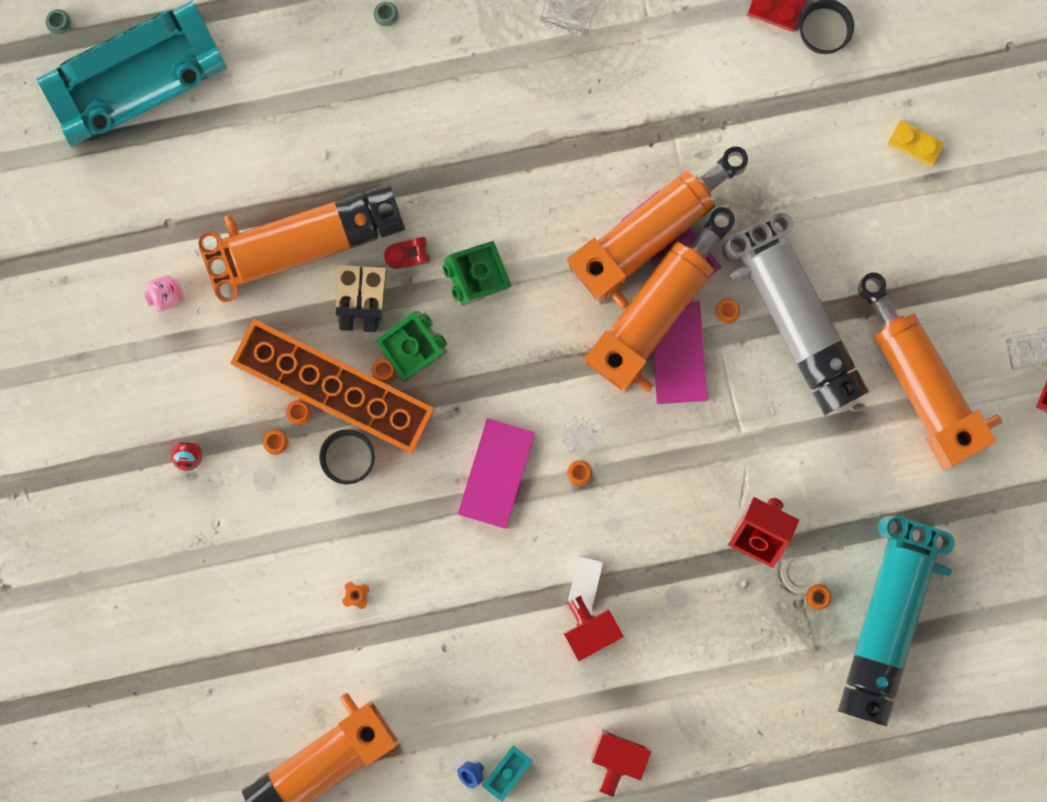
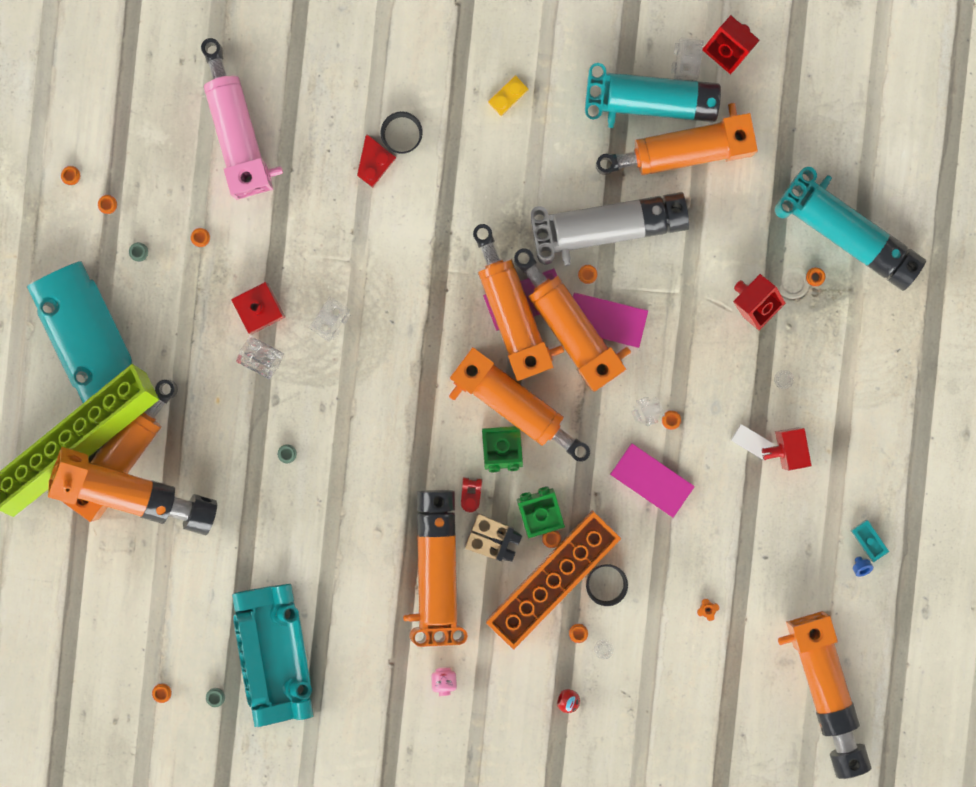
camera: 75 degrees left, 5 degrees up
orange plate [286,400,311,425] -> none
red brick [591,730,652,797] -> none
none -> orange piece [449,347,590,462]
none -> teal piece [584,63,721,128]

